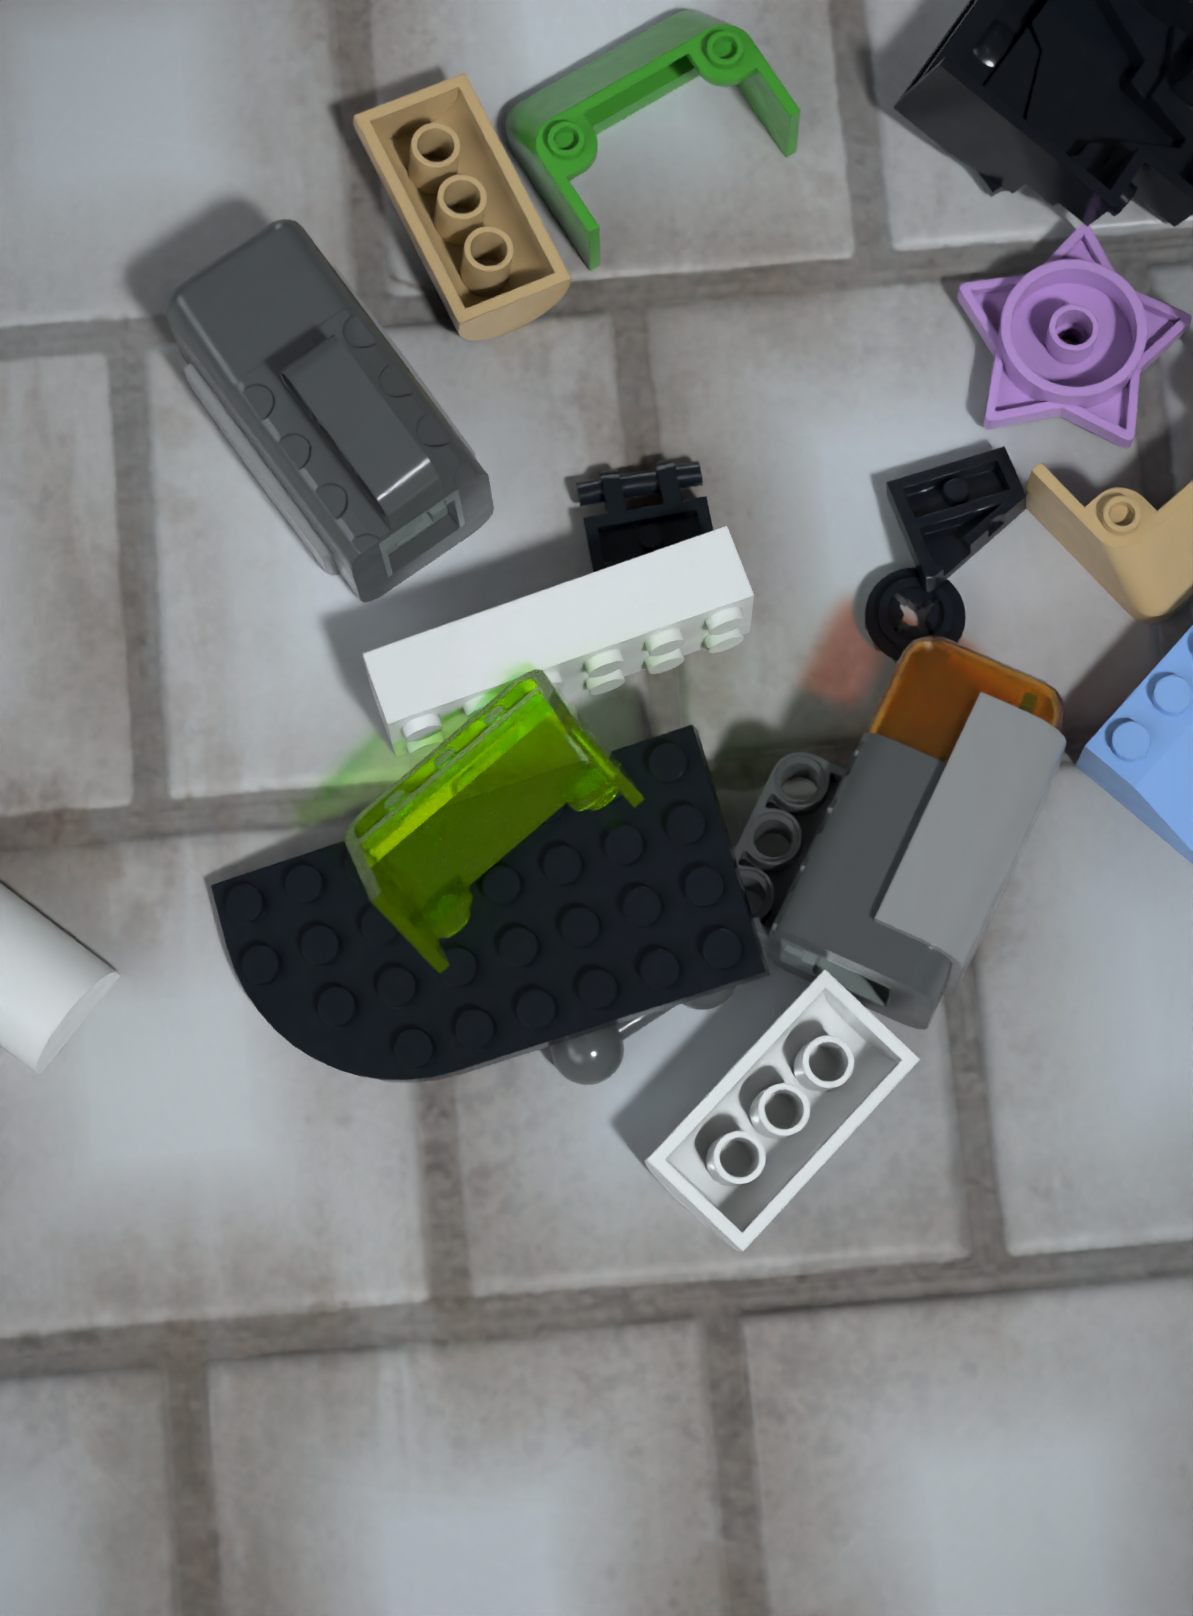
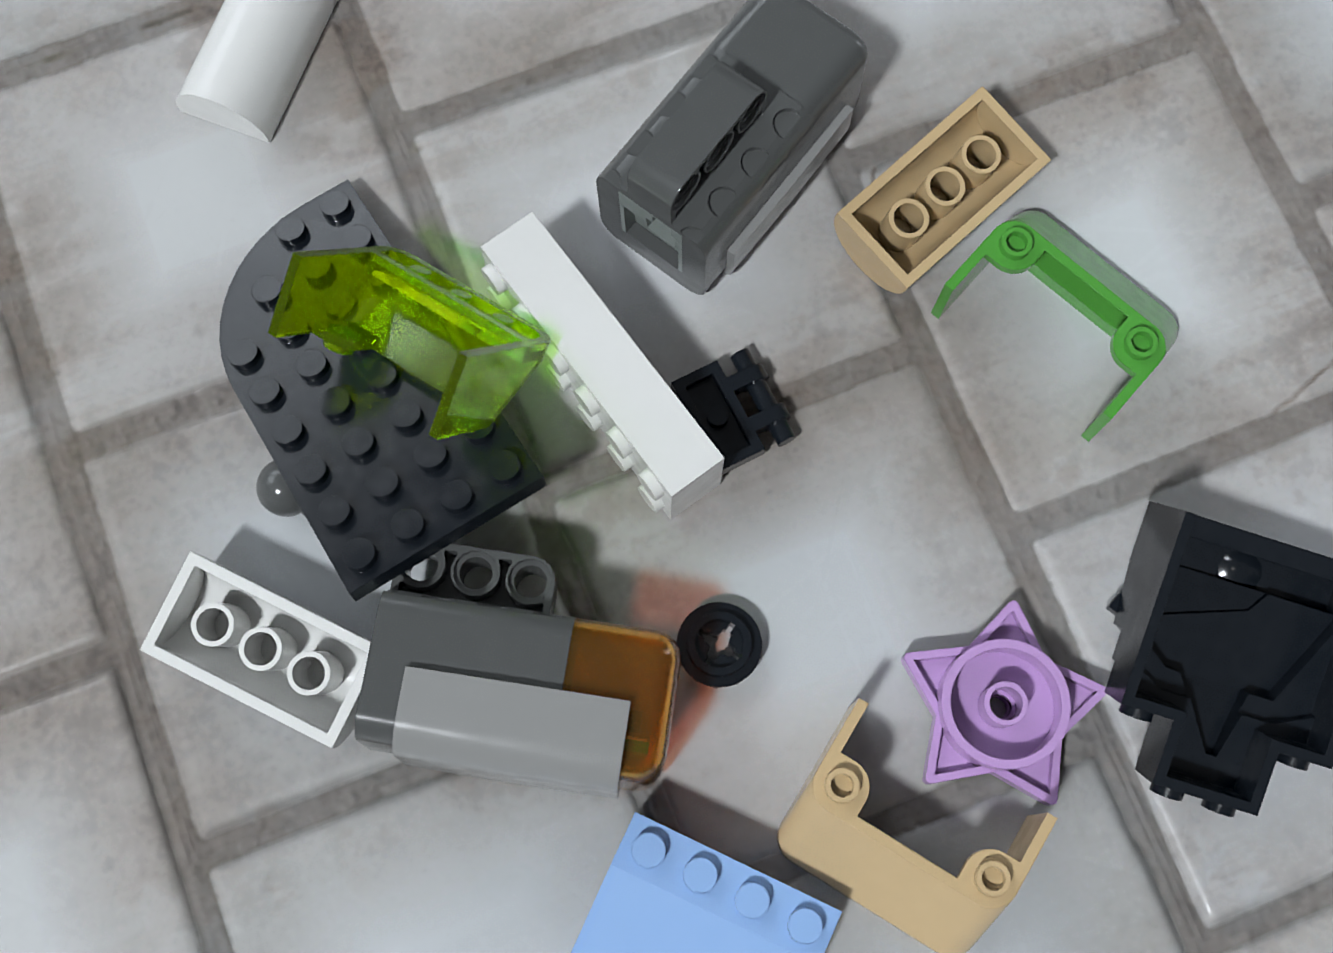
camera: 70 degrees right, 0 degrees up
black wing [886,446,1026,592] -> none

